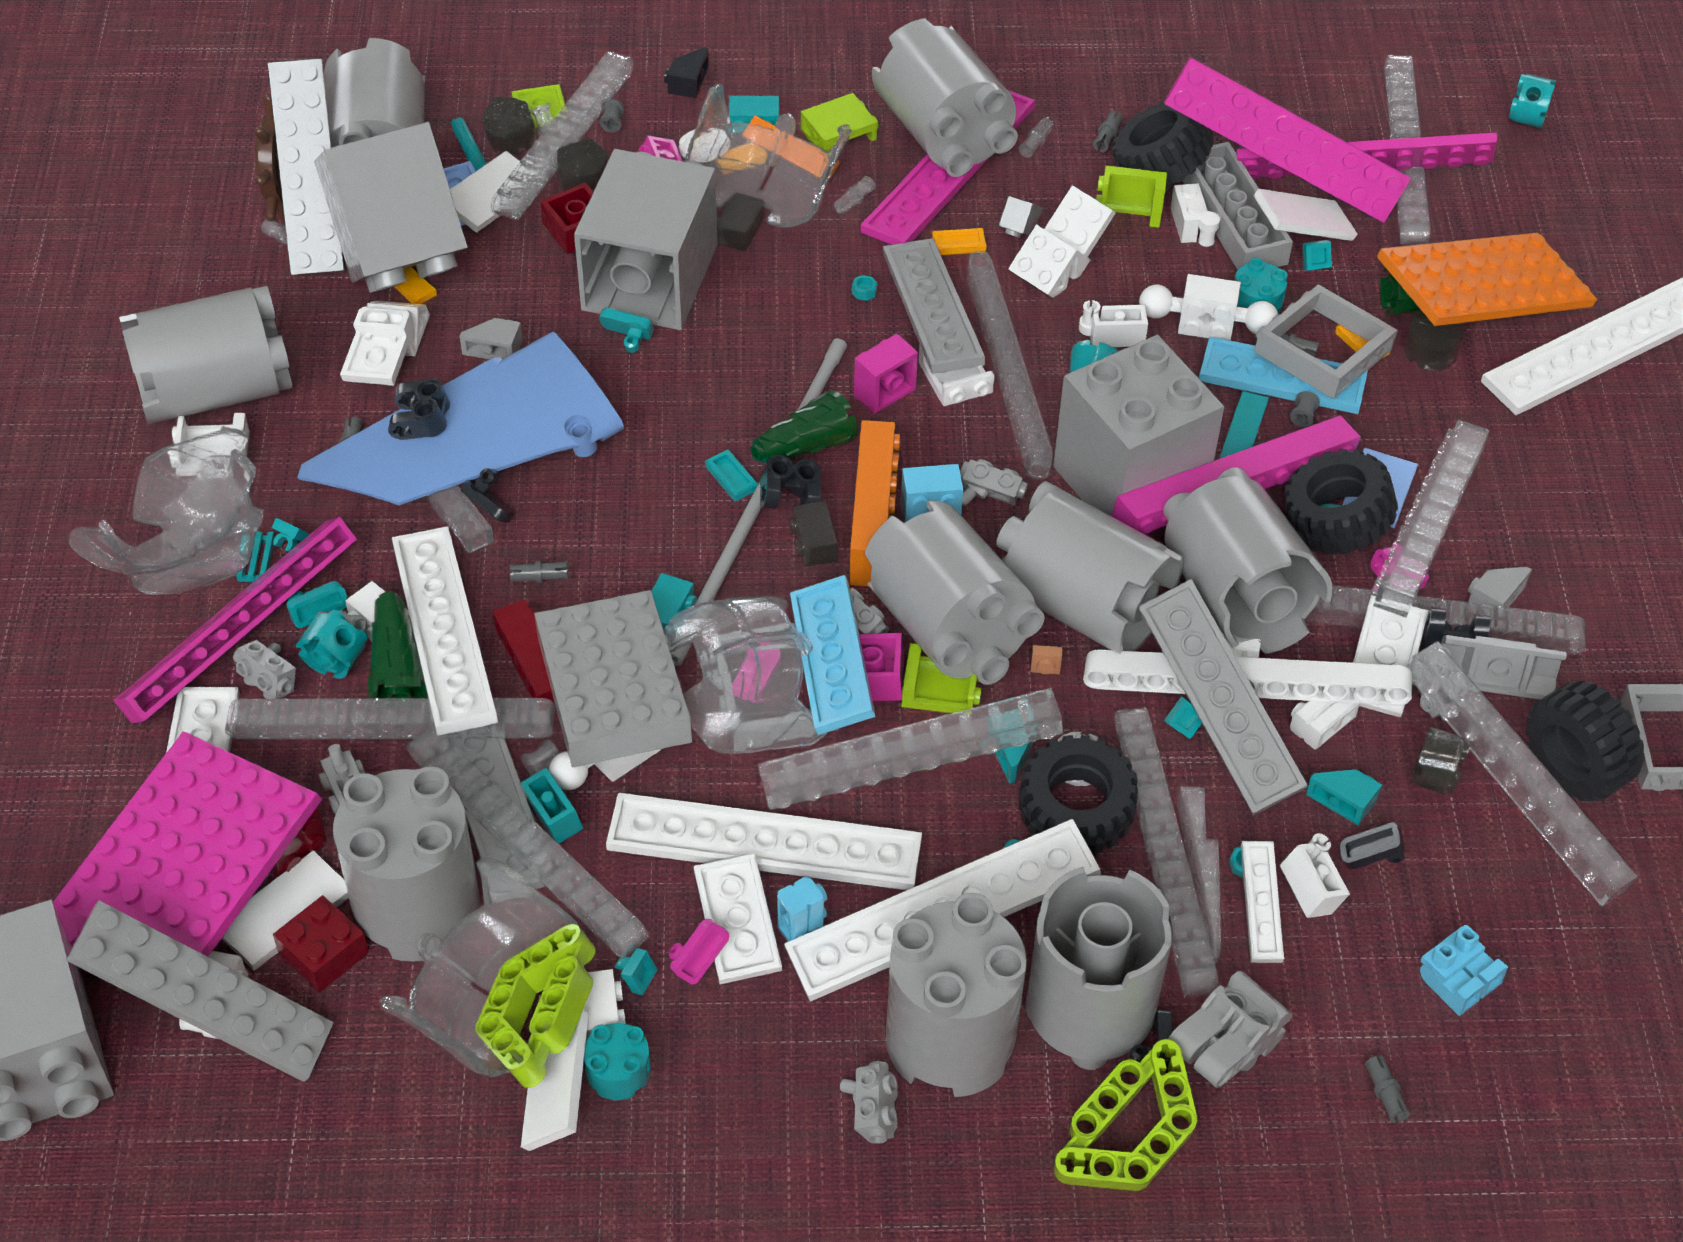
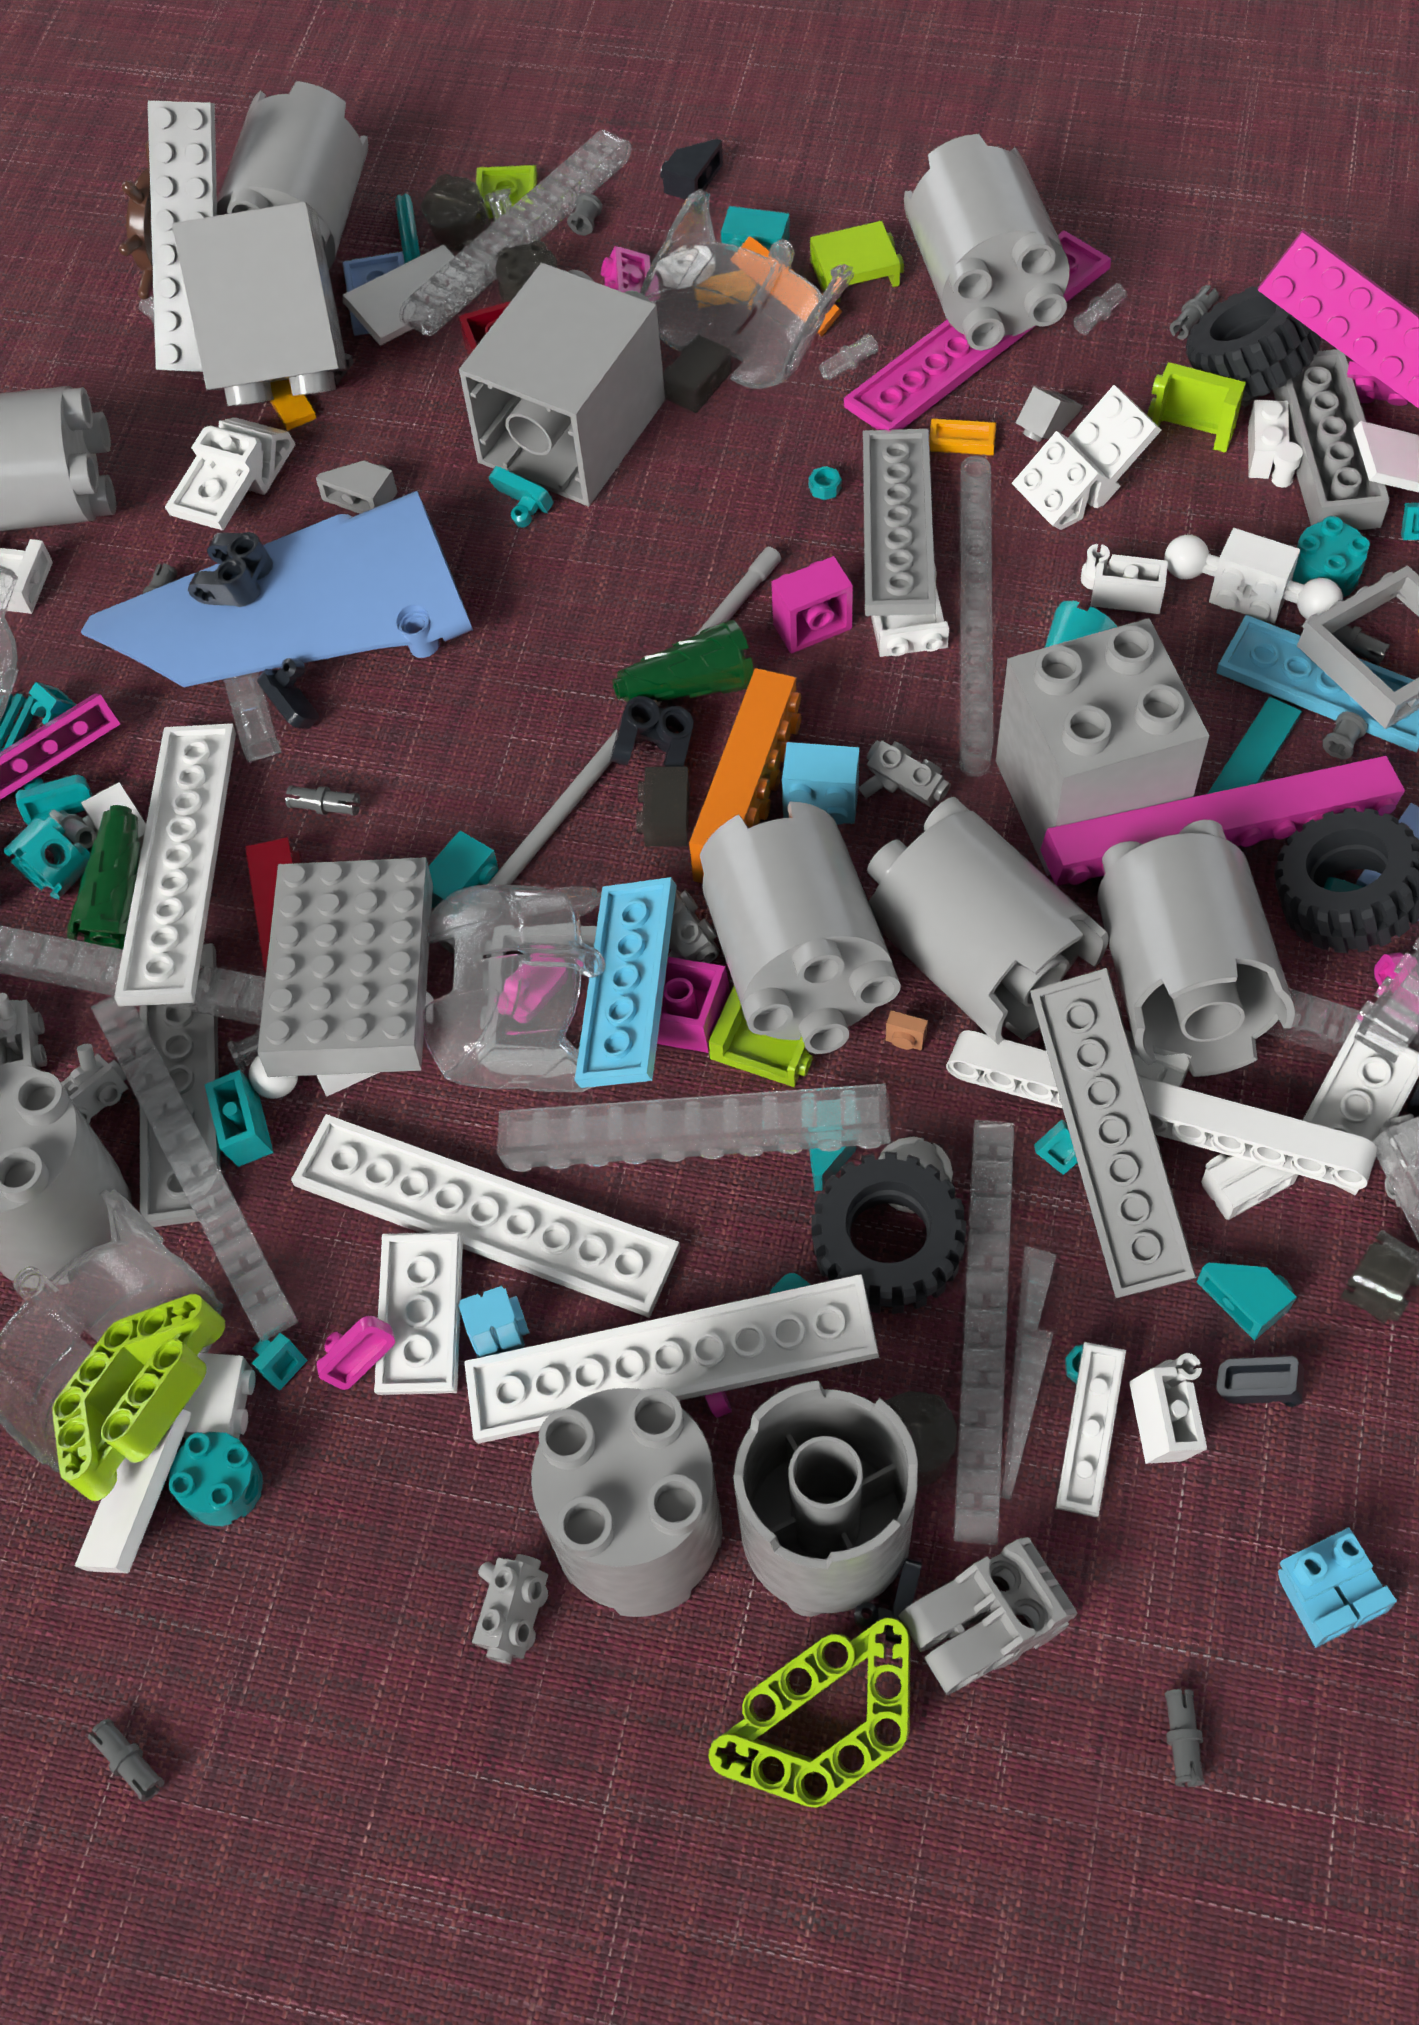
camera: 20 degrees right, 10 degrees up
teal tile [705,449,758,502] -> none

